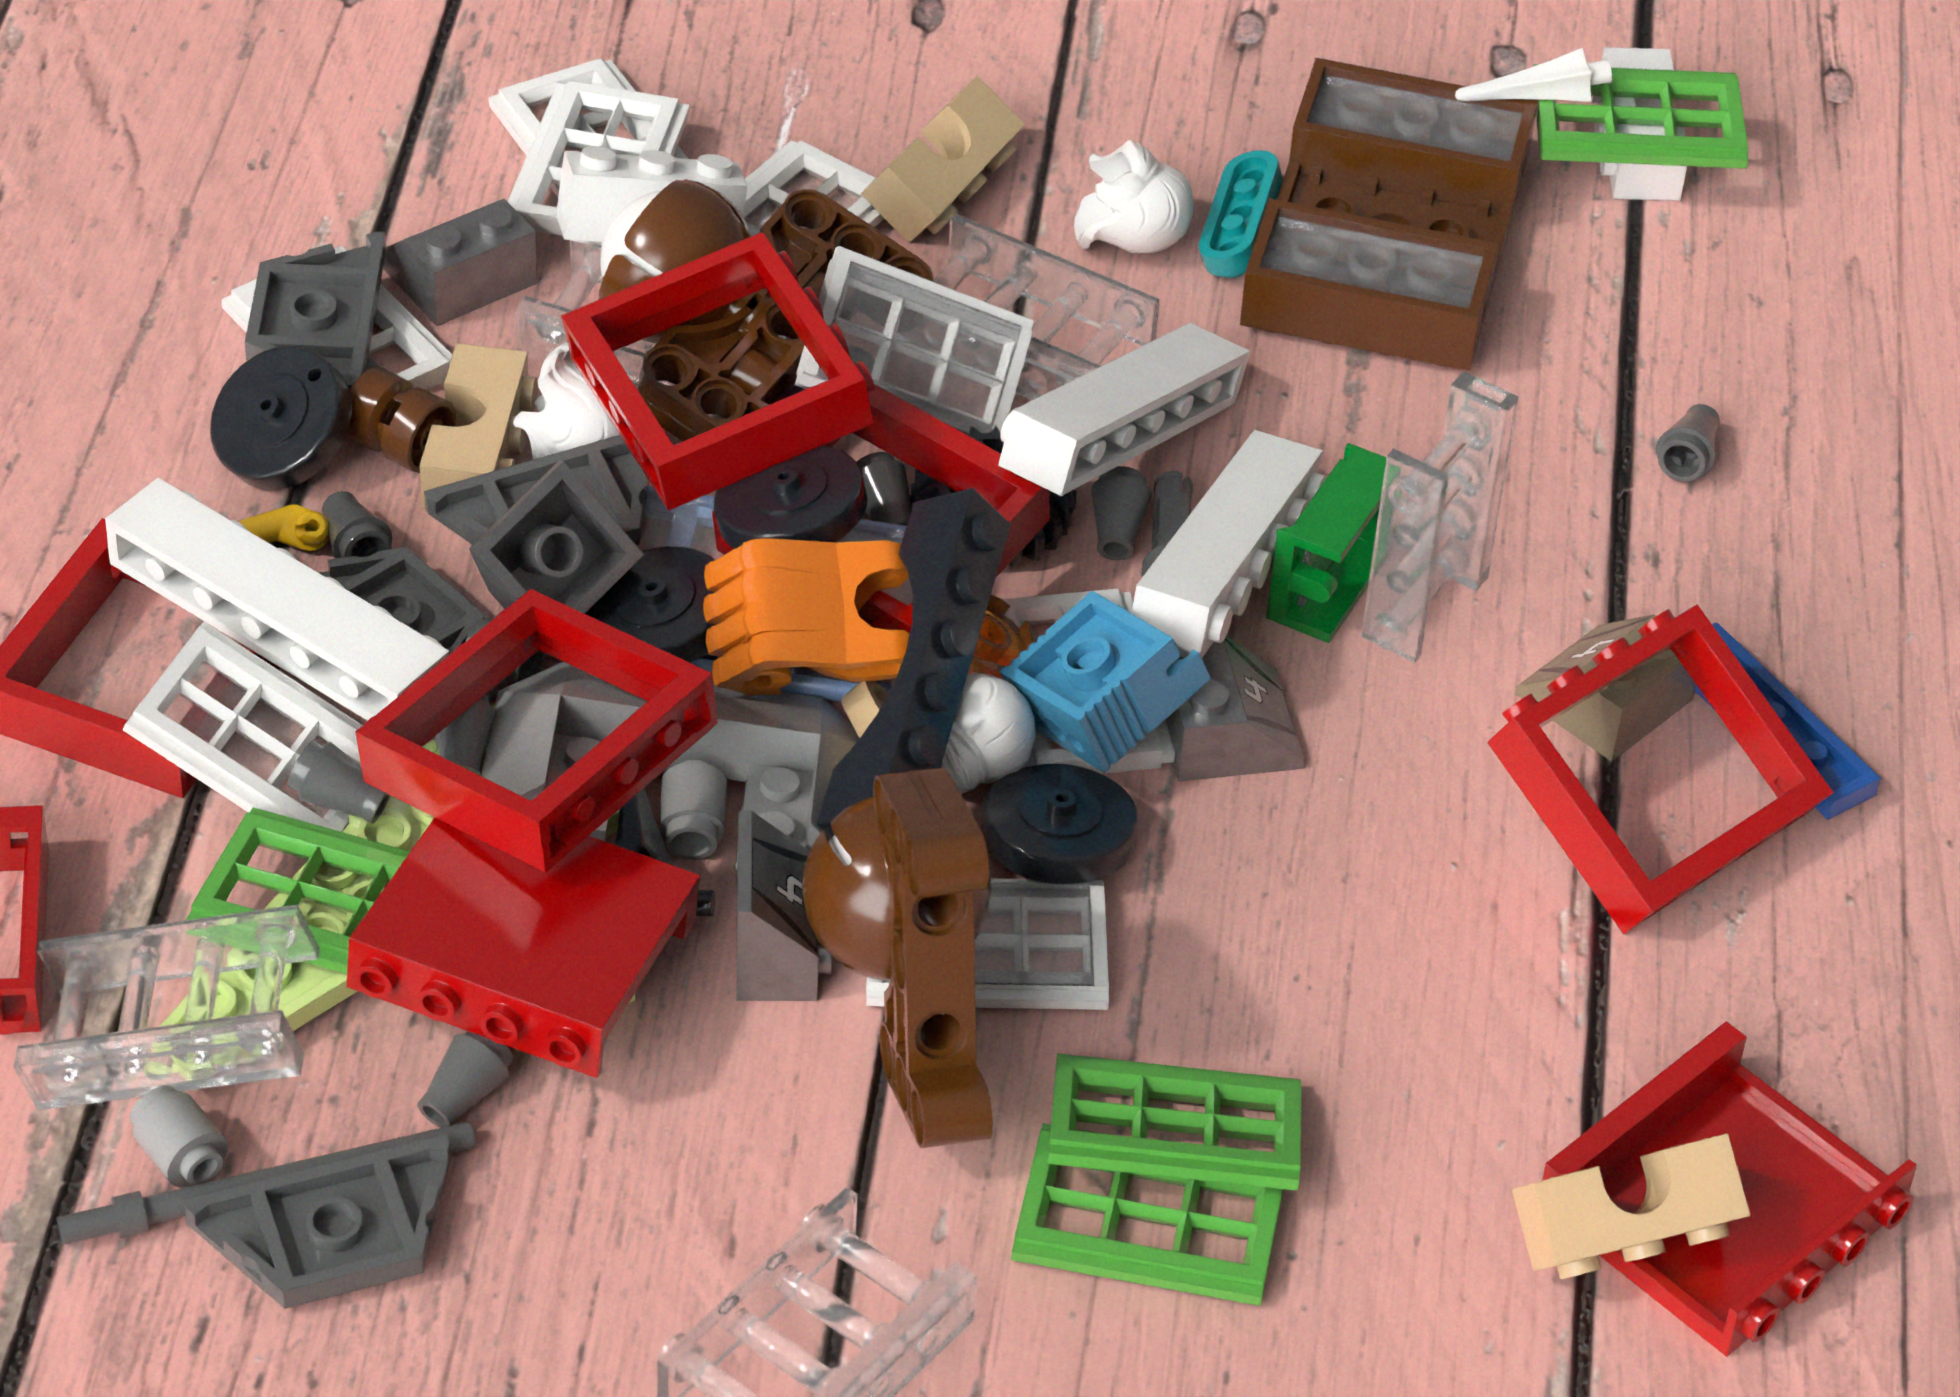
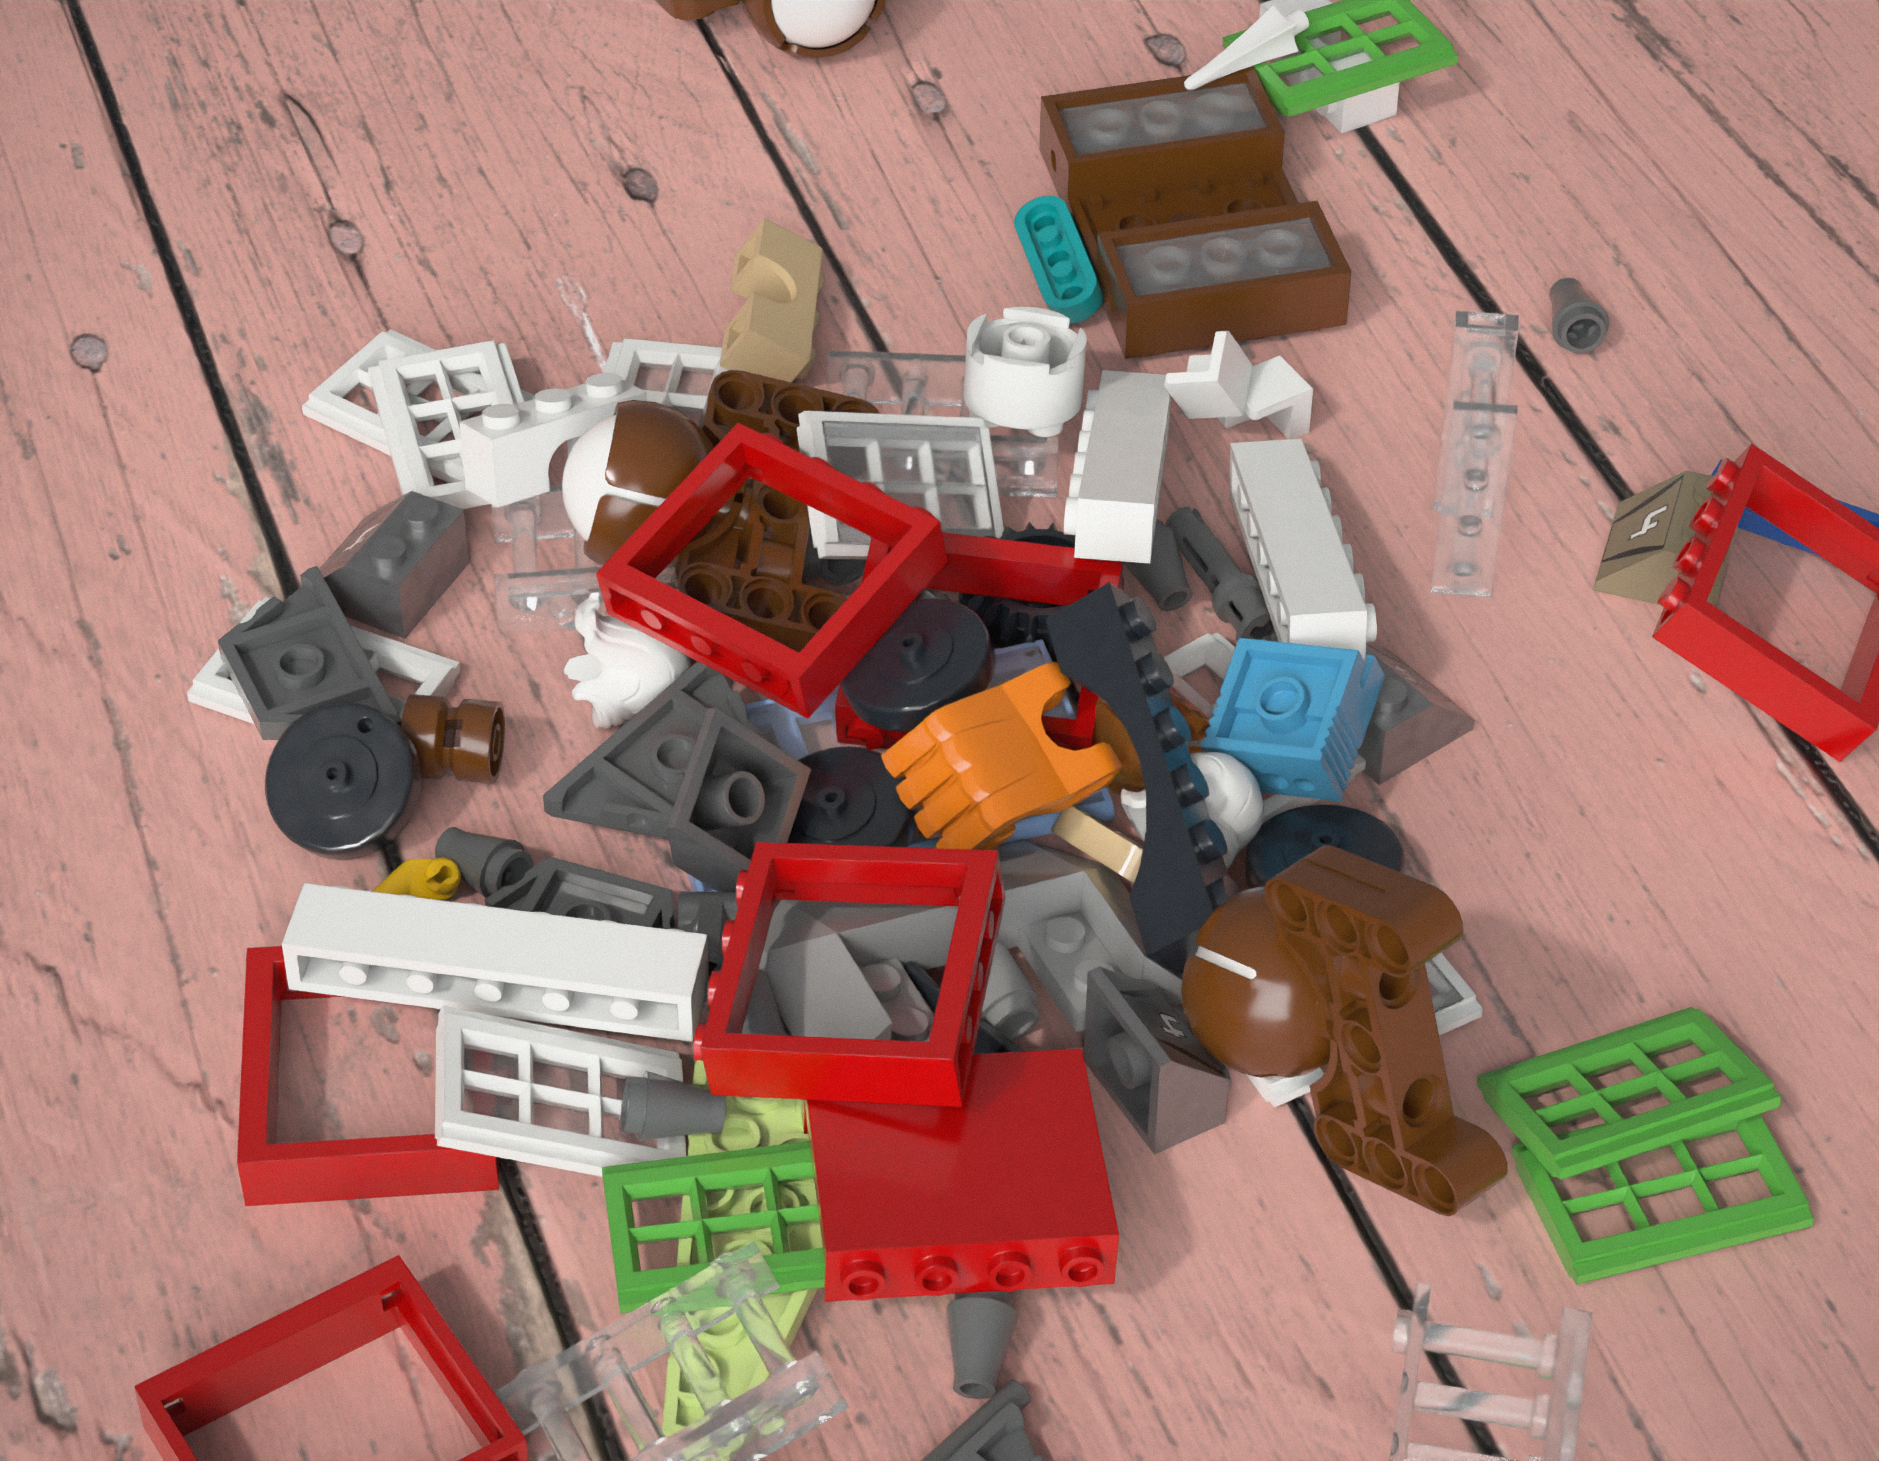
camera: 25 degrees left, 0 degrees up
tan arch [420,343,538,511] -> none
white hair [1074,140,1194,254] -> none
green window [1266,443,1404,643] -> none
none -> white brick [963,307,1087,437]
none -> white panel [1164,331,1253,419]
none -> white panel [1218,355,1313,439]

